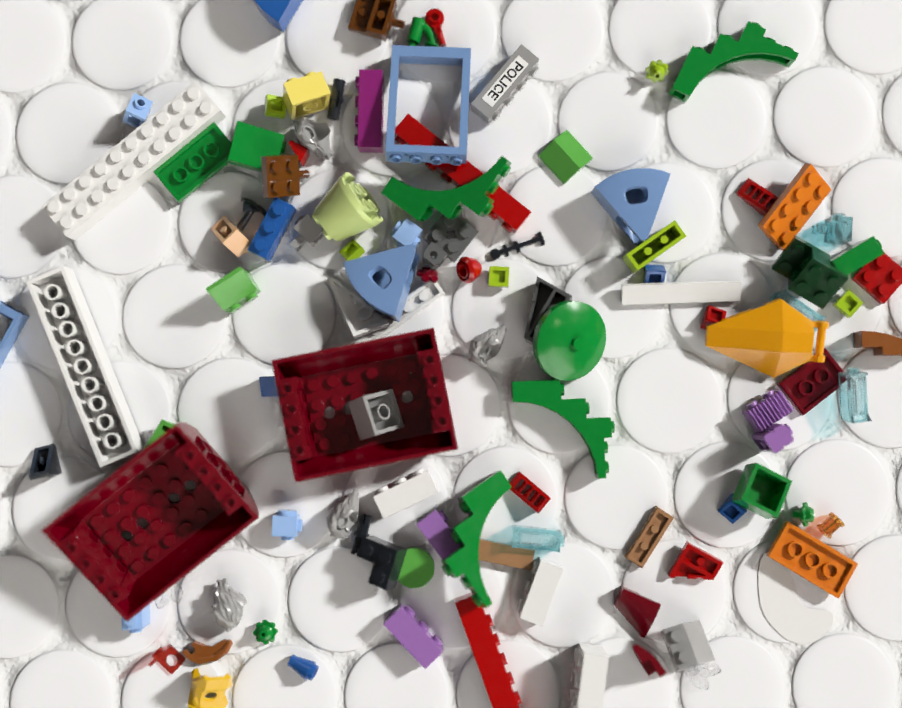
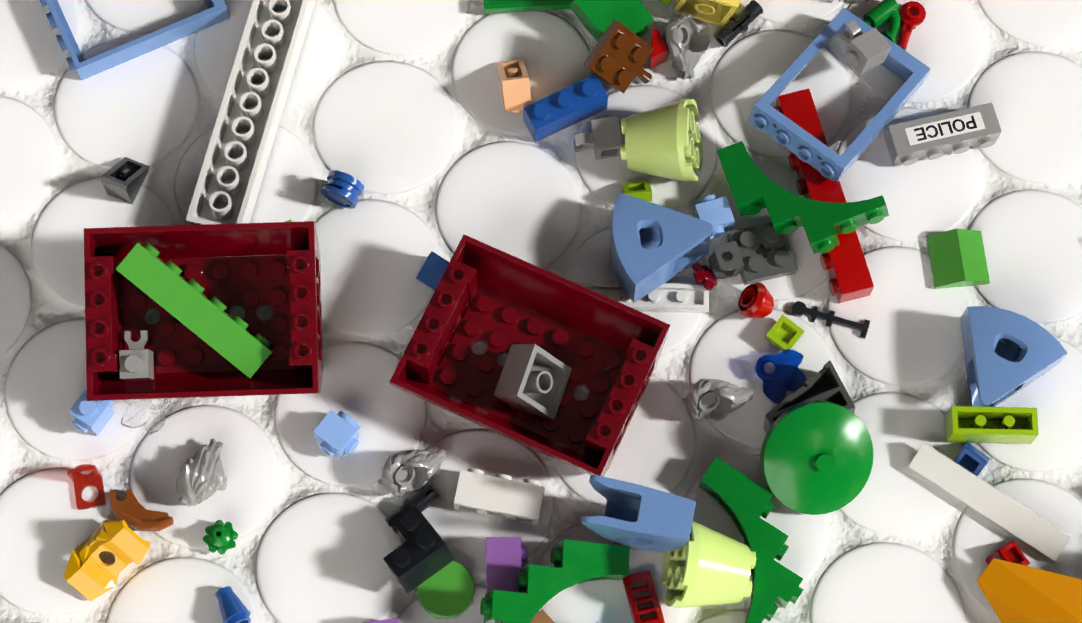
camera: 30 degrees right, 15 degrees down
bright green slope [206,267,261,313] -> none
black plant [236,197,267,231] -> none
white wing [327,276,389,339] -> none
magenta brick [354,69,384,153] -> none
none -> bright green brick [116,242,272,378]
none -> light grey brick [119,330,154,381]
none -> blue wheel [320,170,364,209]
none -> medium blue piece [581,475,696,552]
none -> yellowish green cone [662,521,756,608]
none -> clear blue plate [755,349,807,404]
none -> light grey brick [840,20,892,75]

